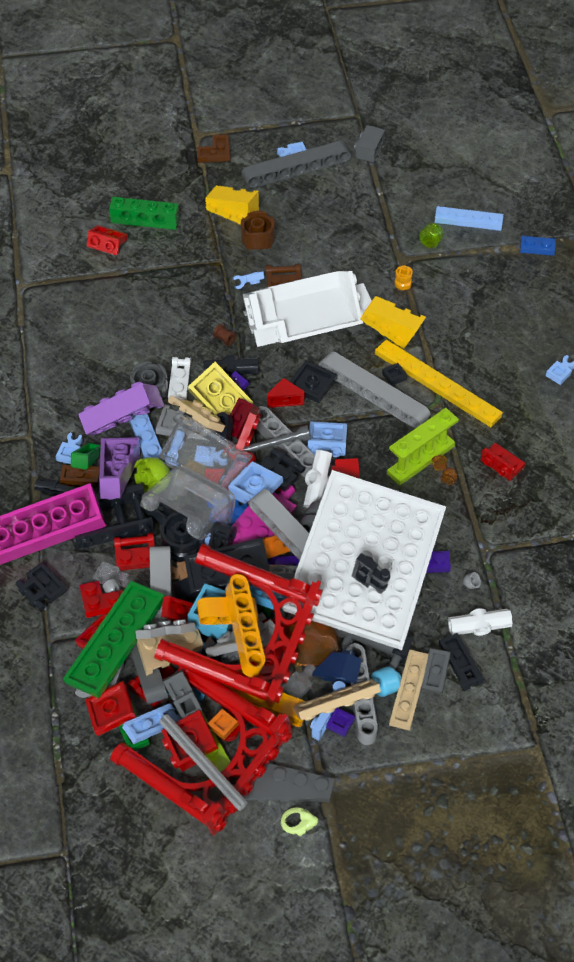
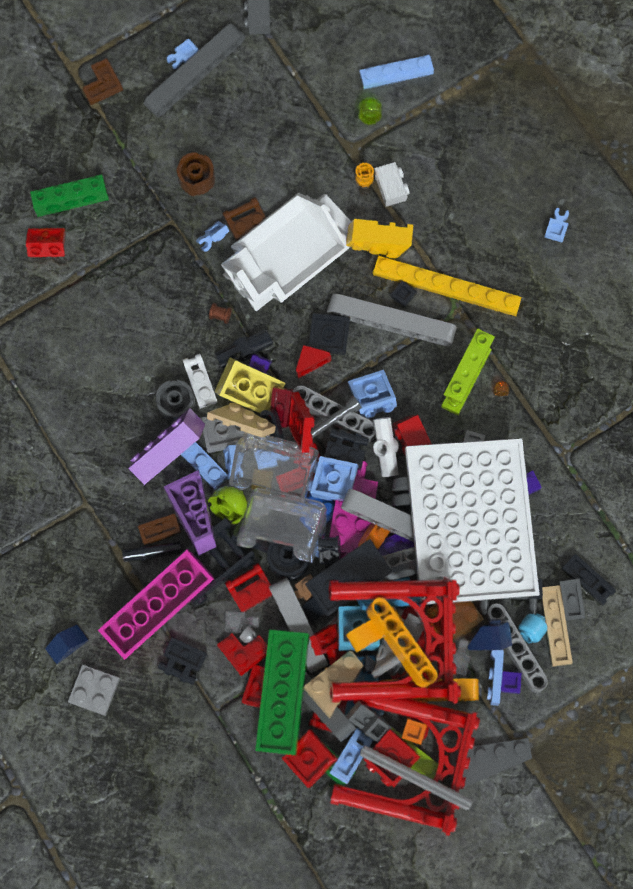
camera: 20 degrees left, 20 degrees up
light blue plate [56,433,82,464] -> none
green slope [71,443,101,470] -> none
light grey plate [136,619,196,639] -> none
yellow wedge [206,186,259,225] -> none
yellowish green piece [281,807,318,836] -> none
tan plate [293,679,381,720] -> none
black plate [352,553,391,594] -> none
clear orange hinge [432,455,447,472] -> none
white piece [448,609,512,636] -> none
light grey hinge [463,572,481,589] -> none
red bracket [481,443,525,481] -> none
blue plate [520,236,555,256] -> none
none -> white brick [374,162,409,207]

